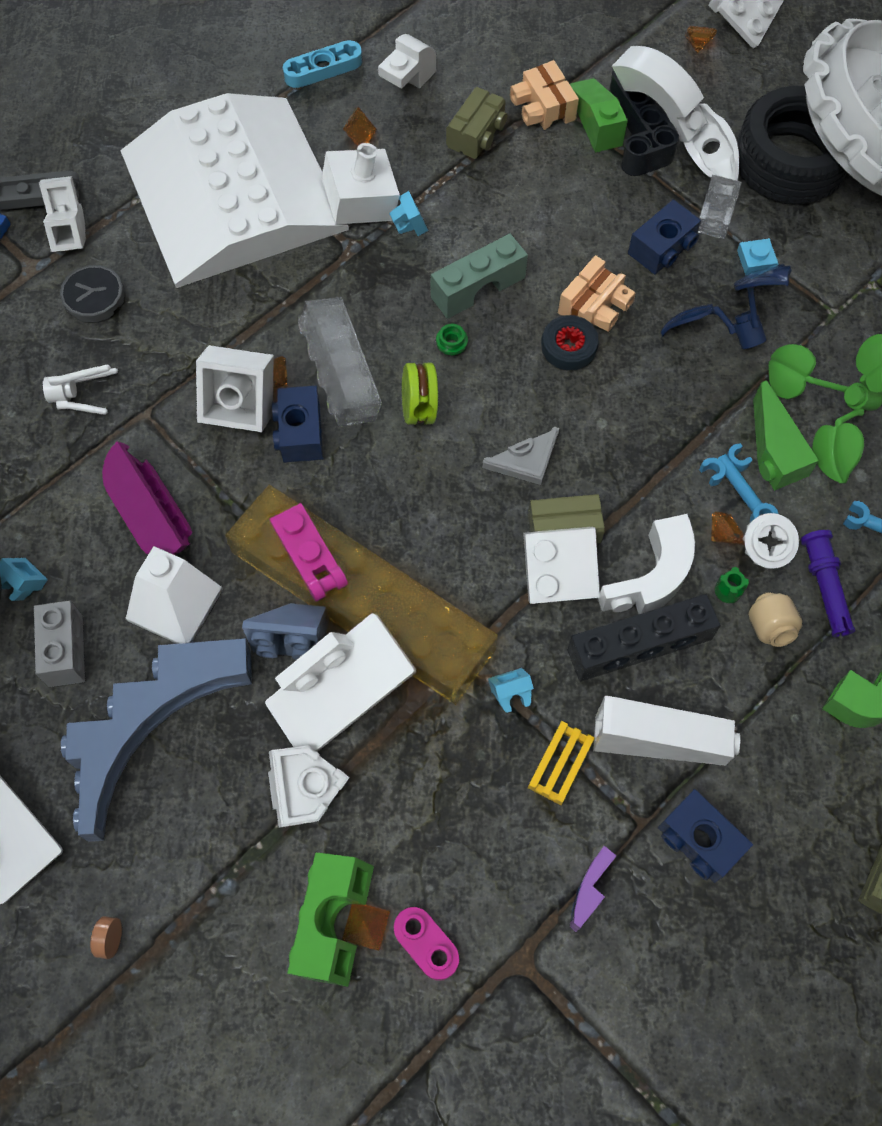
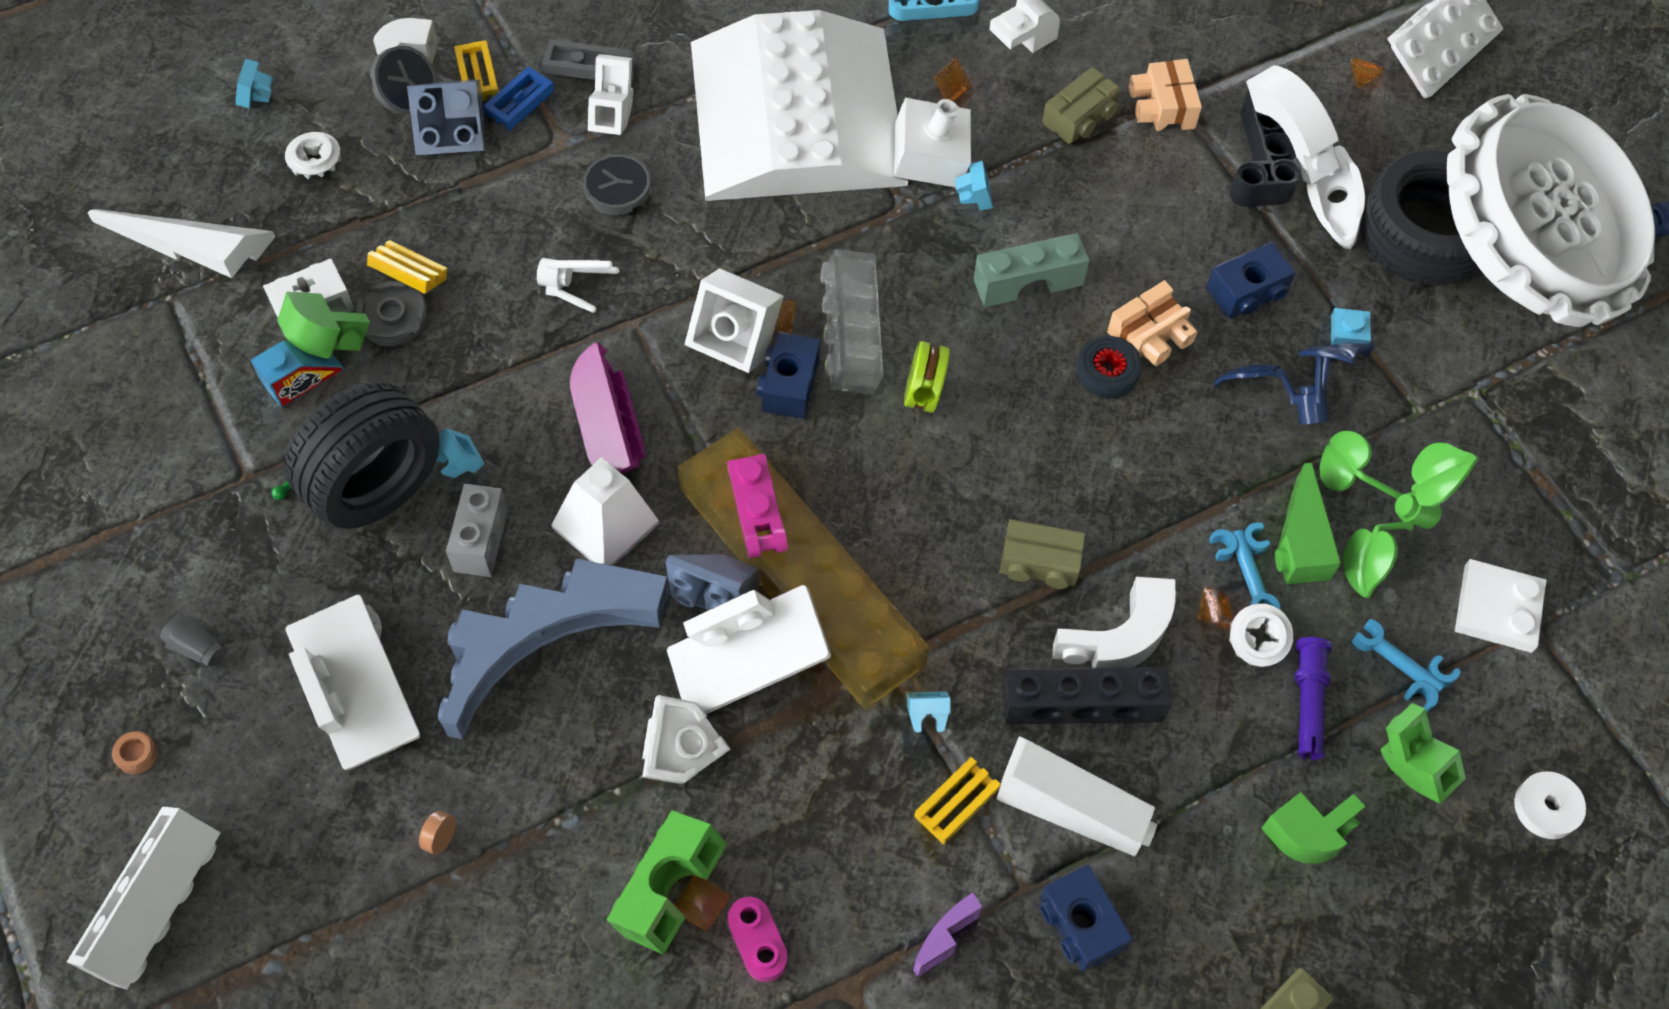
camera: 15 degrees right, 5 degrees down
green plate [436,324,468,355] -> none
light grey tile [482,427,559,485] -> none
white plate [523,527,600,604] -> none
bright green slope [570,78,628,152] -> none
clear slope [698,175,742,240] -> none
green hose [715,567,749,603] -> none
tan head [749,592,802,647] -> none

